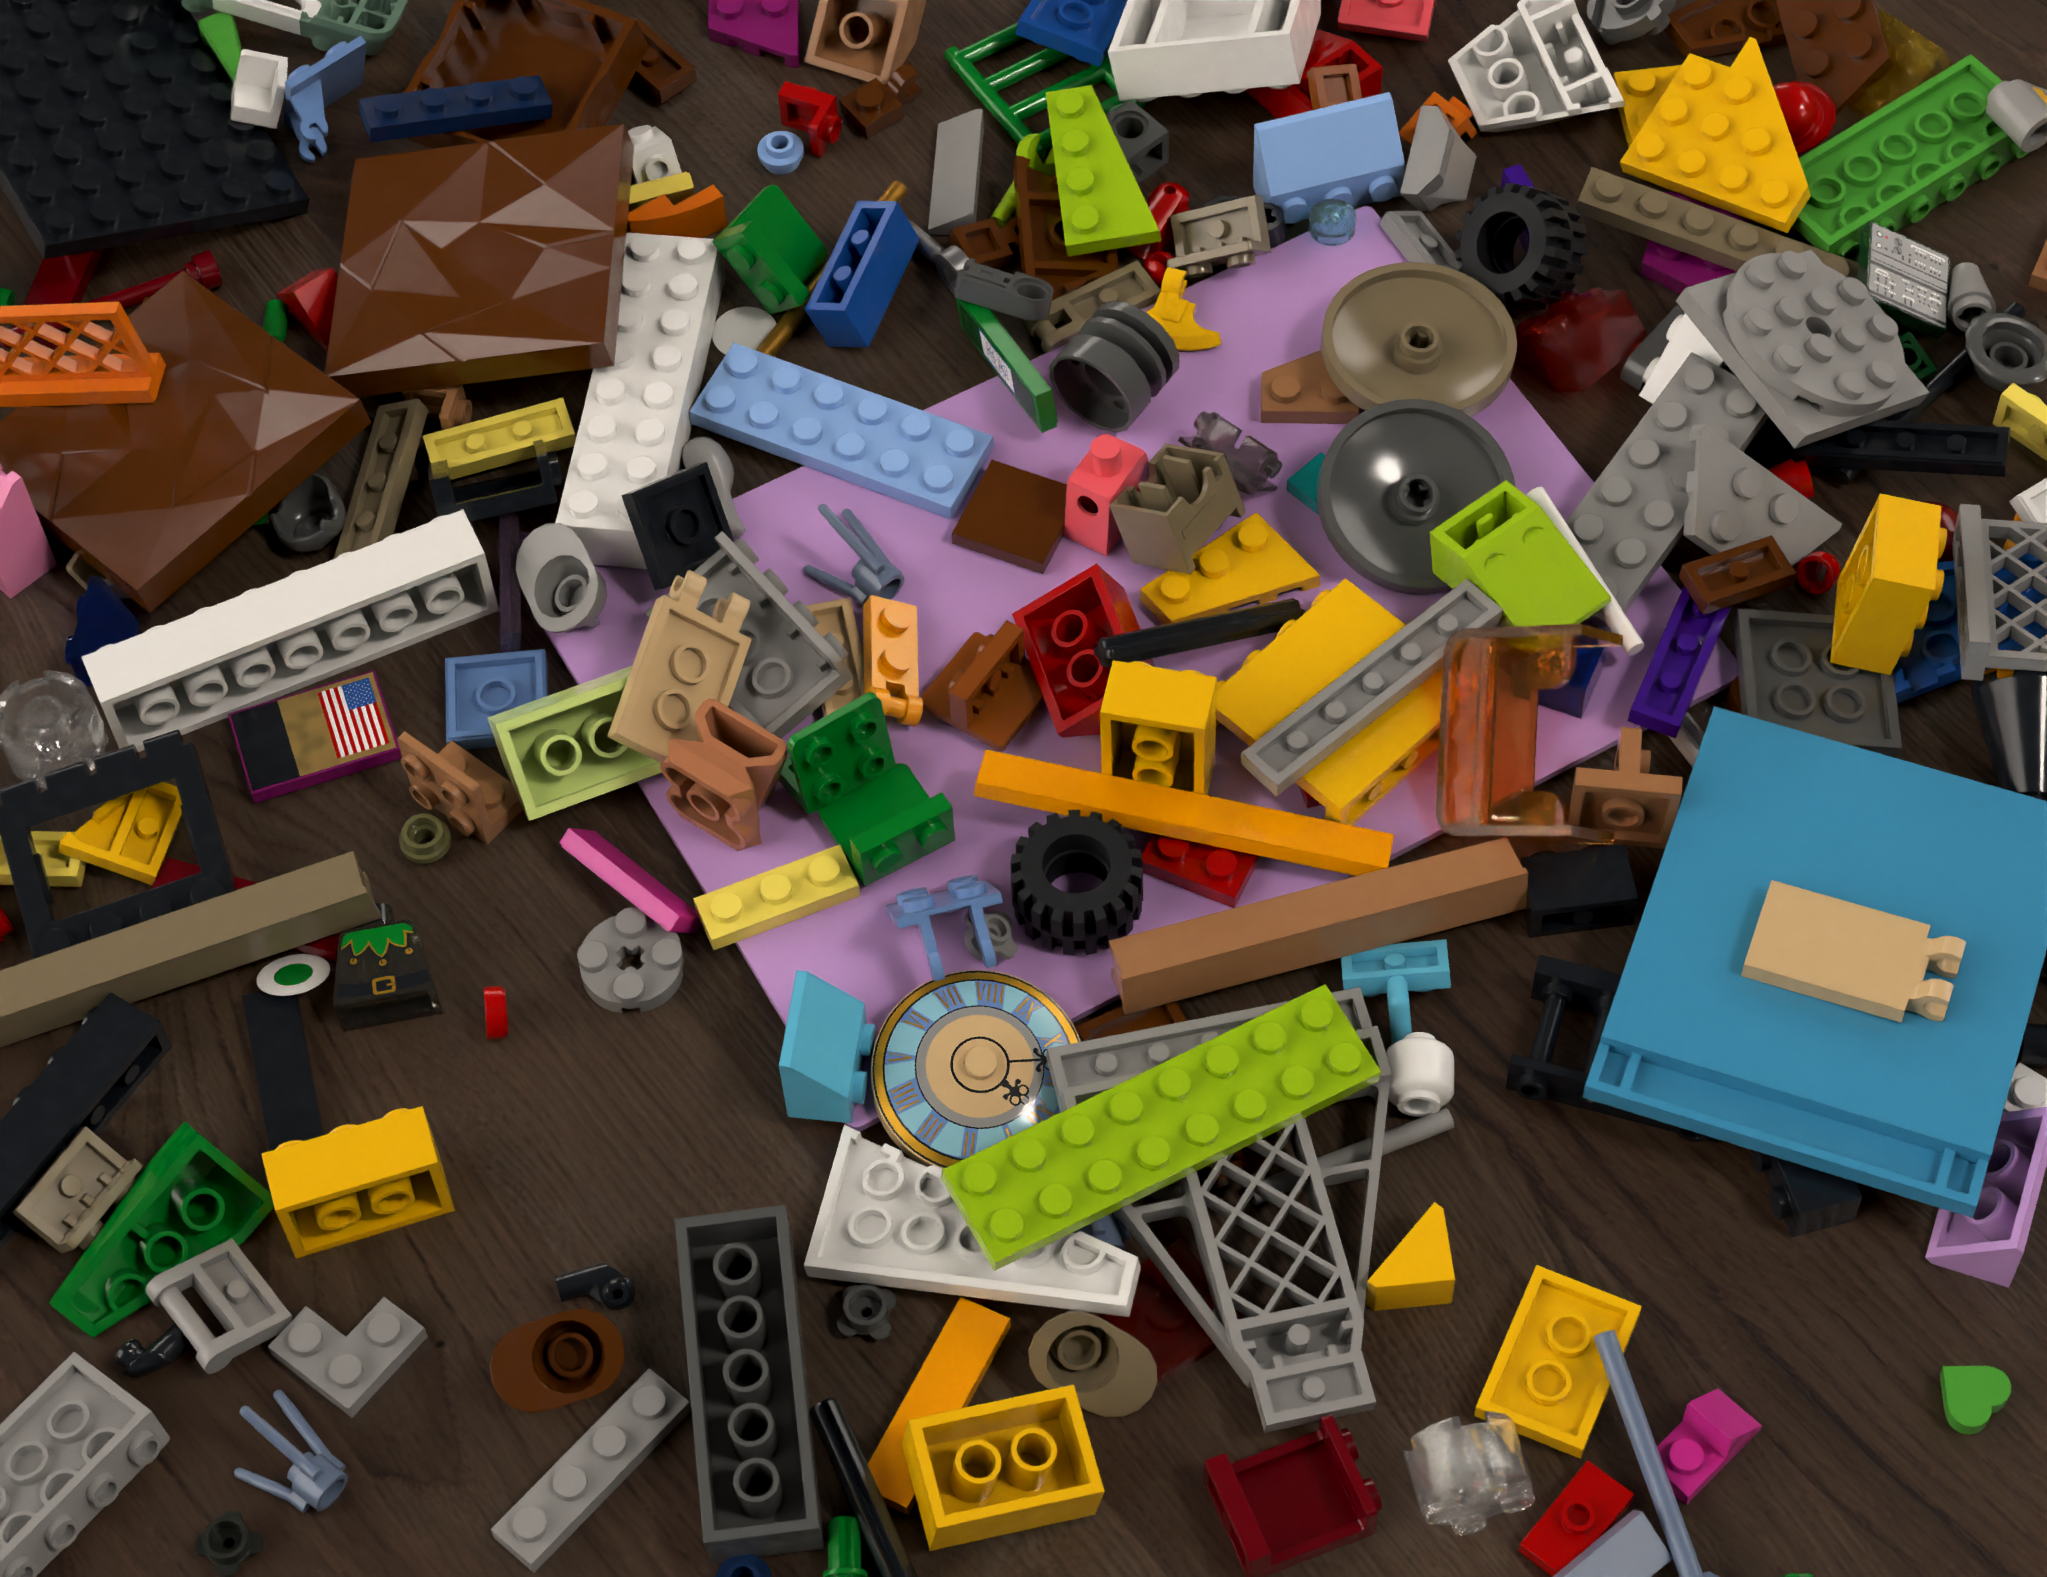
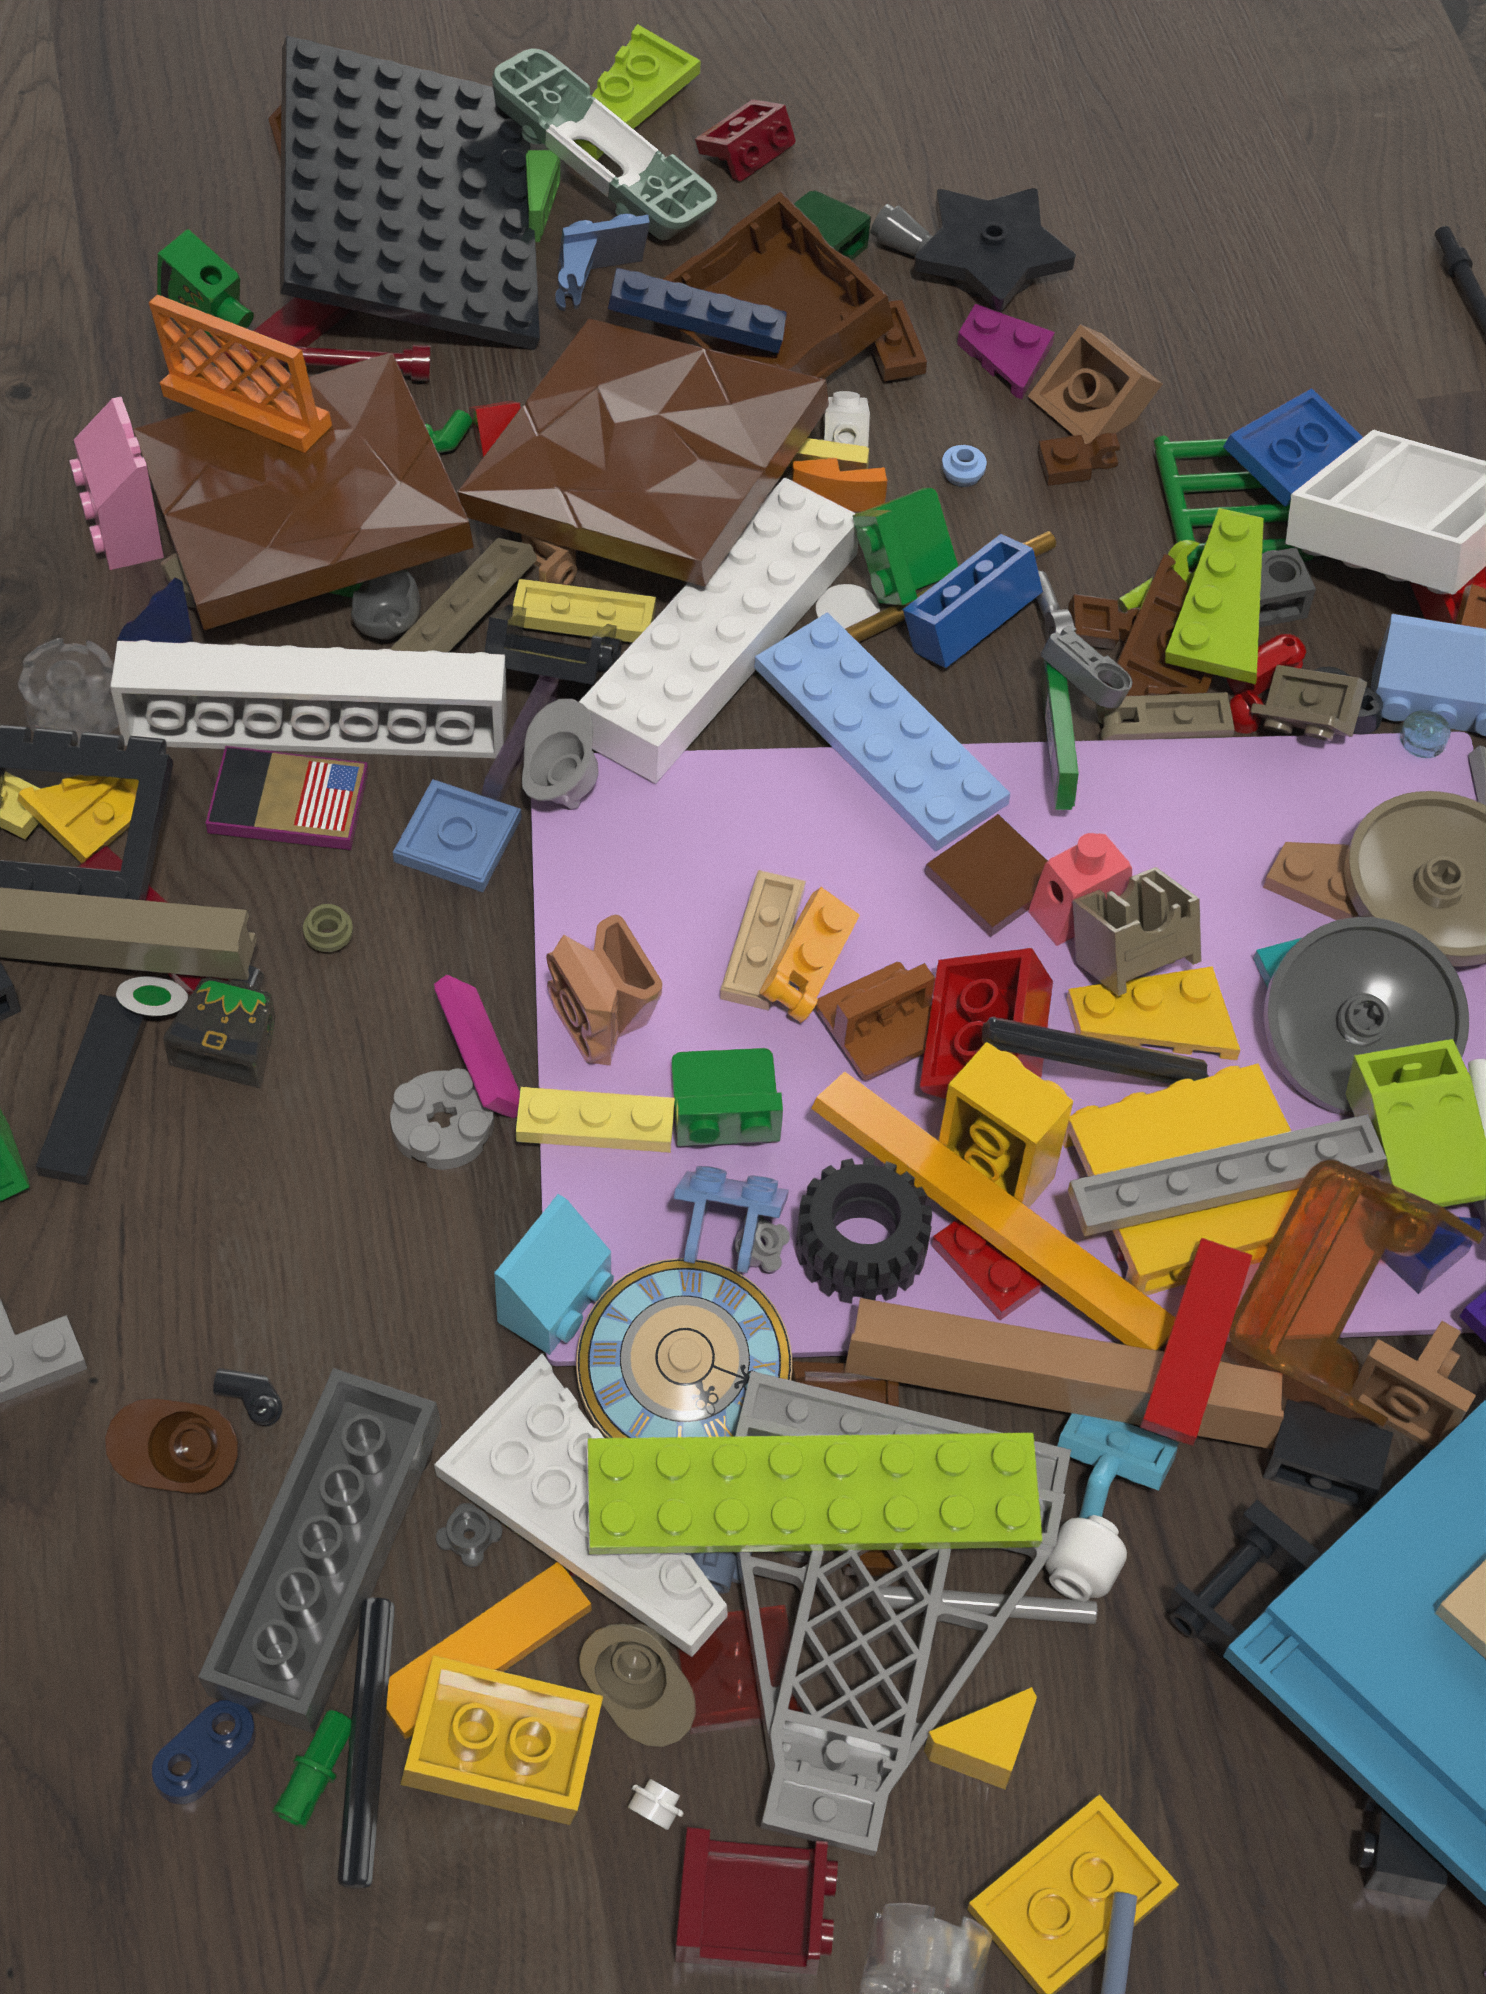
camera: 20 degrees right, 0 degrees up
white panel [230,49,288,129] -> none
yellow brick [261,1106,455,1259] -> none
medium nougat bracket [397,732,523,845] -> none
red tile [483,985,508,1040] -> none
yellowish green slope [487,666,662,821] -> none
light grey plate [491,1368,692,1573] -> none
tan tile [607,570,752,763] -> none
black tile [621,462,734,590] -> none
light grey bracket [645,531,853,739] -> none
light grey piece [682,437,745,539] -> none
red bracket [778,81,842,158] -> none
green bracket [778,692,896,815] -> none
sand blue plant [804,504,904,607] -> none
light grey slope [928,109,984,235] -> none
dark grey wheel [1049,300,1179,433] -> none
yellow piece [1146,267,1221,351] -> none
clear smoke hinge [1178,411,1282,495] -> none
none -> white plate [628,1779,683,1830]
none -> red tile [1140,1238,1253,1446]

